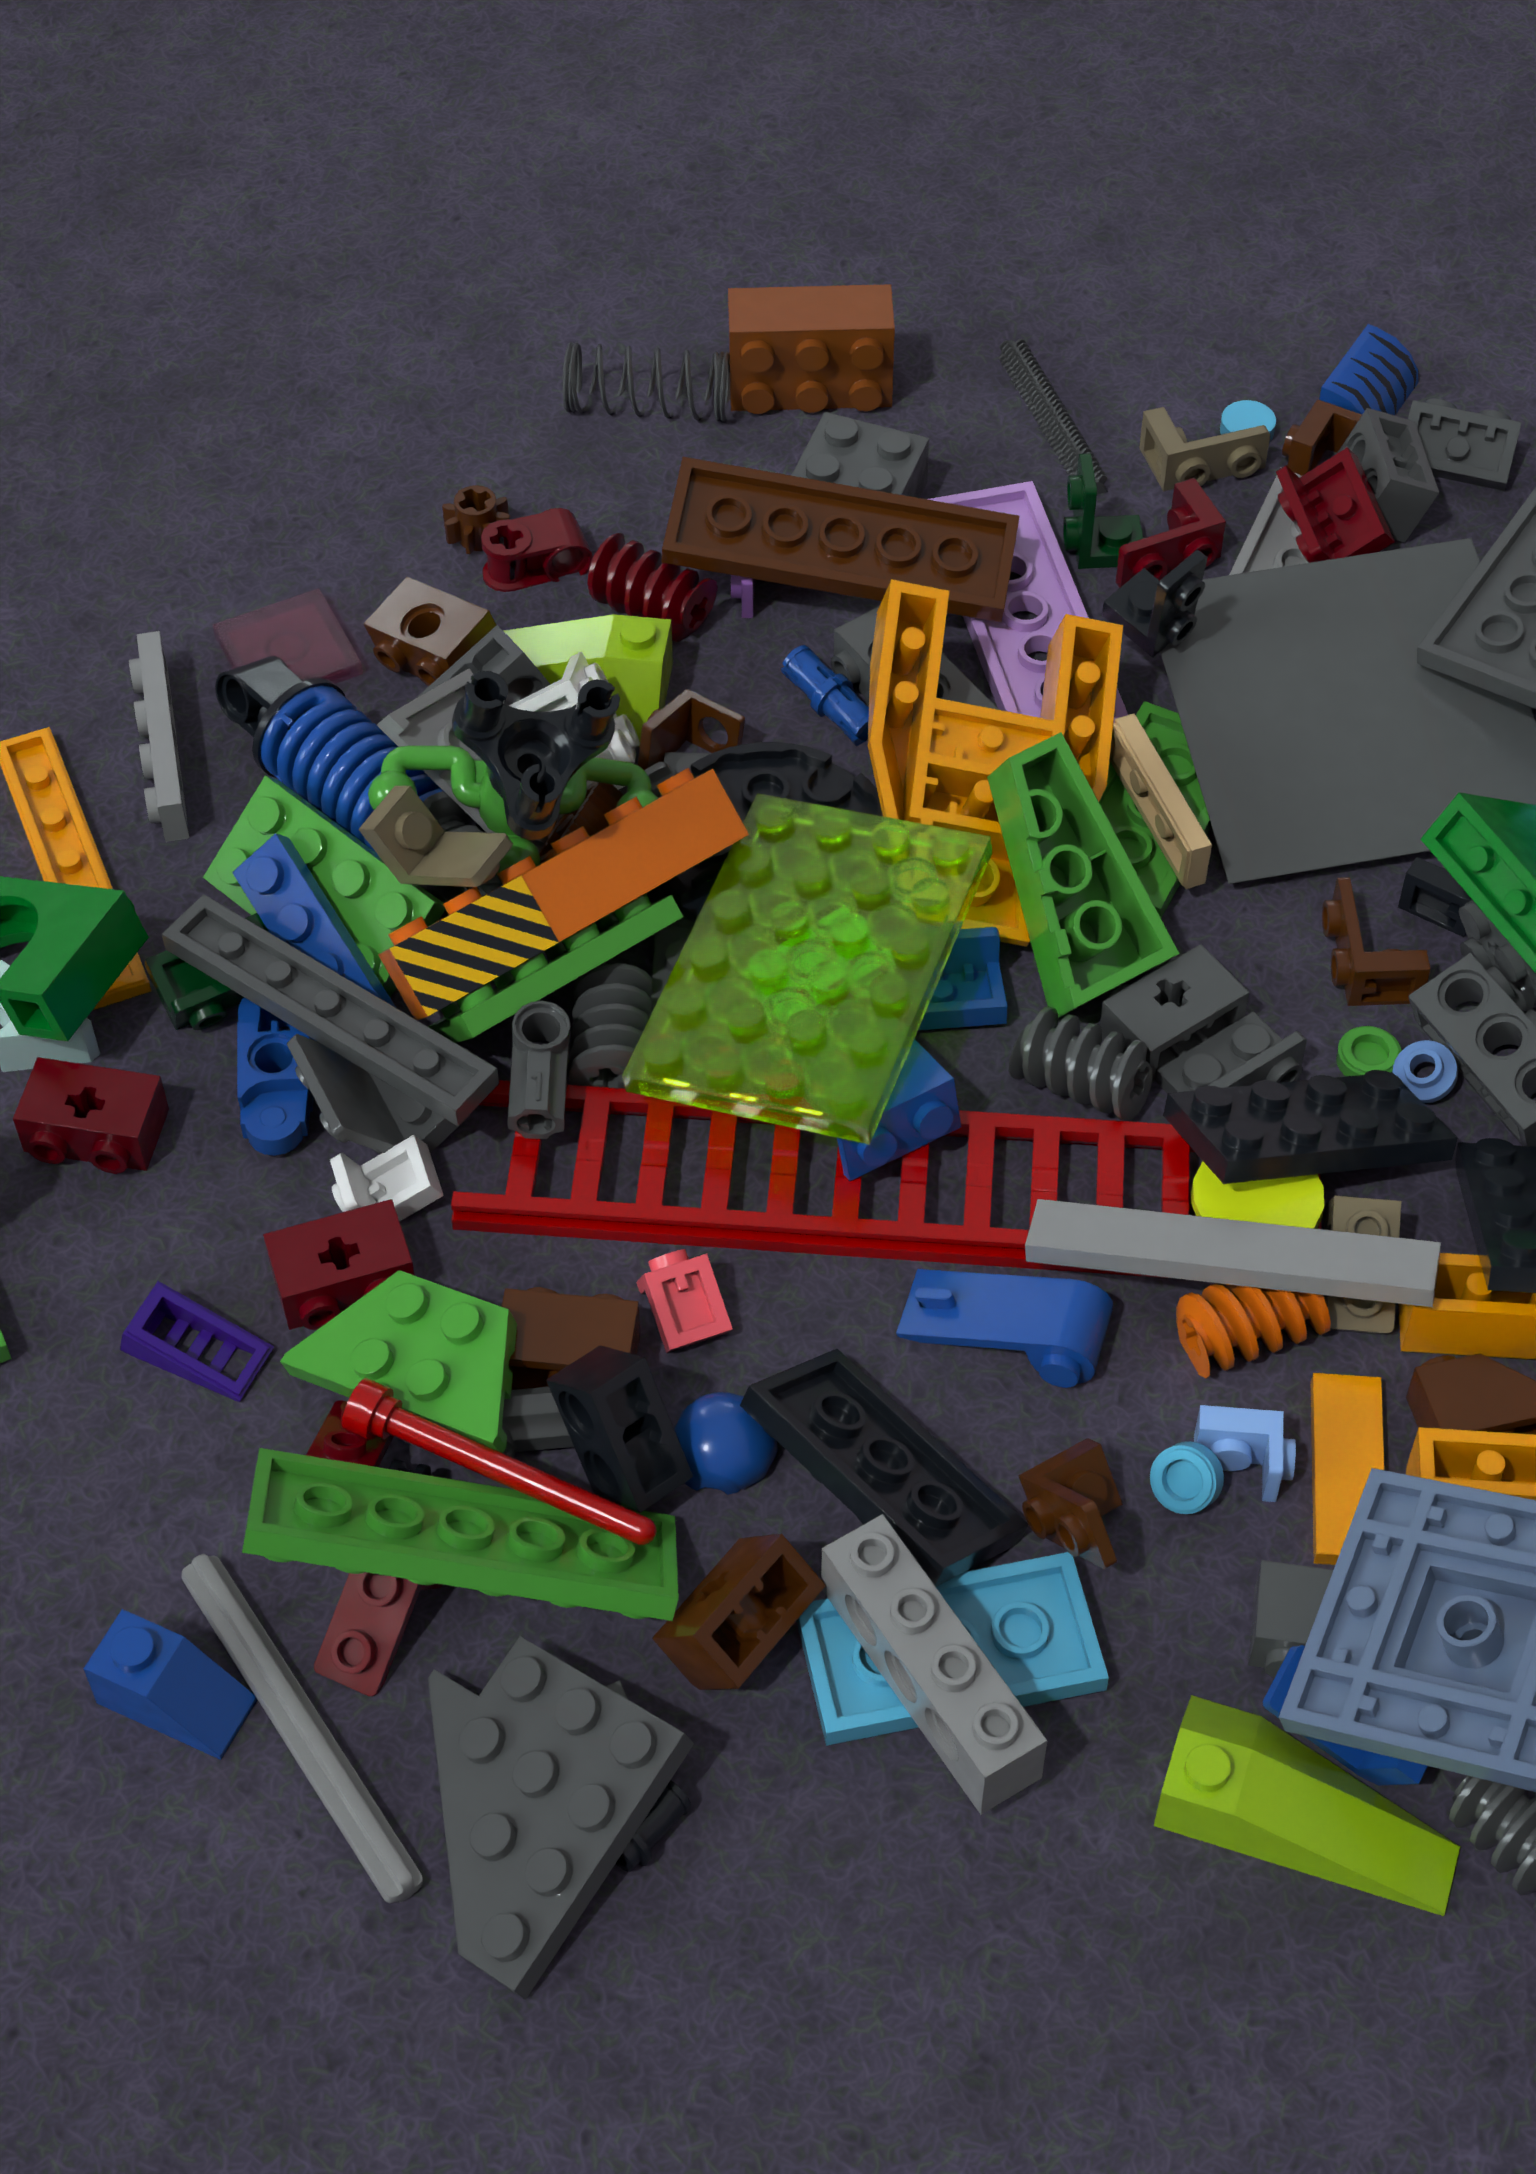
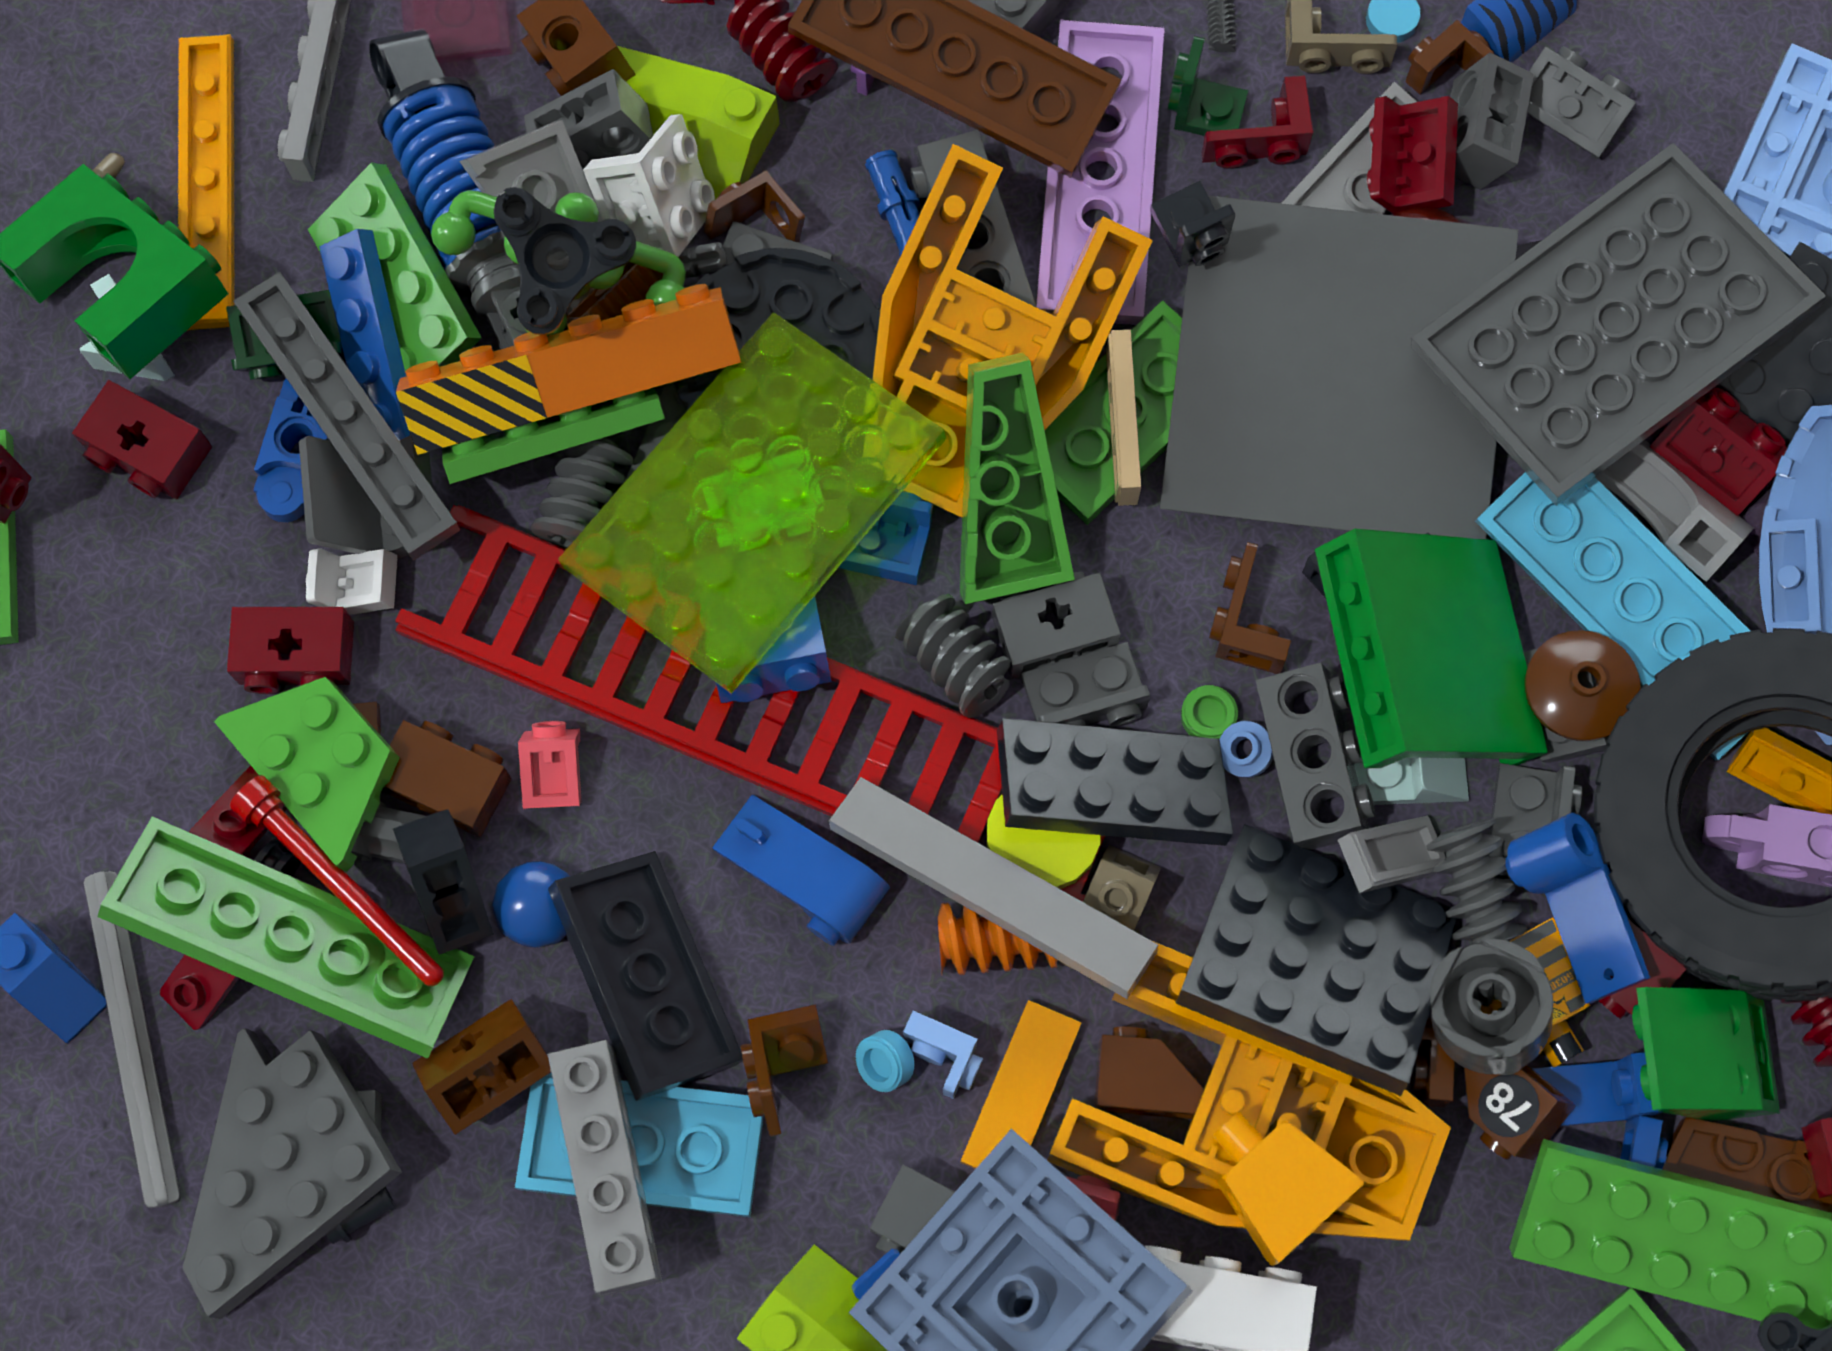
camera: 20 degrees right, 20 degrees up
dark purple slope [120,1281,274,1402] -> none
dark tan bracket [358,786,513,887] -> none
dark grey piece [507,1001,570,1139] -> none

